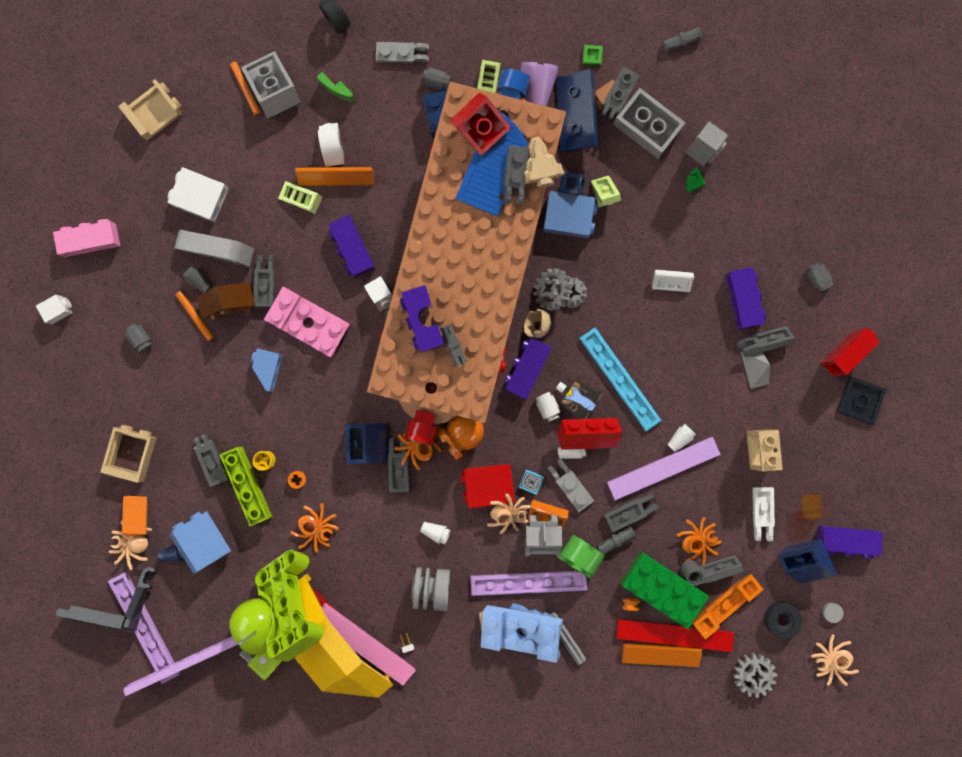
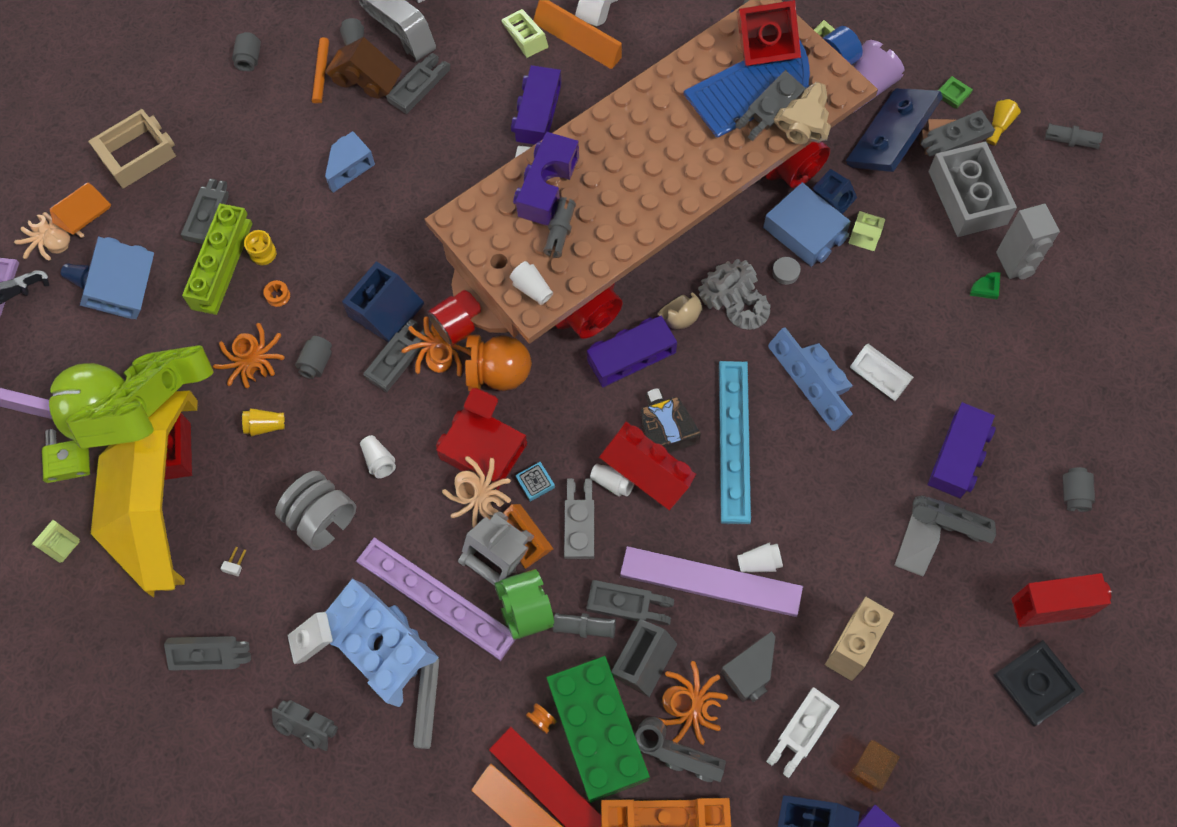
camera: 40 degrees right, 20 degrees down
bright pink piece [264,287,351,358] -> none
bright pink tile [322,603,416,685] -> none
white brick [536,392,561,421] -> none
none -> yellowish green slope [32,520,80,563]
none -> dark grey hinge [164,636,251,670]
none -> yellow cone [242,408,285,436]
none -> dark grey hinge [272,700,338,751]
none -> white plate [288,612,333,664]
none -> dark grey brick [295,336,332,379]
none -> red slope [463,388,499,419]
none -> white cone [510,261,553,305]
none -> dark grey brick [611,619,677,697]
none -> dark grey slope [720,631,775,702]
none -> medium blue bracket [768,328,853,431]
none -> light grey tile [772,257,800,285]
none -> yellow cone [986,99,1021,146]

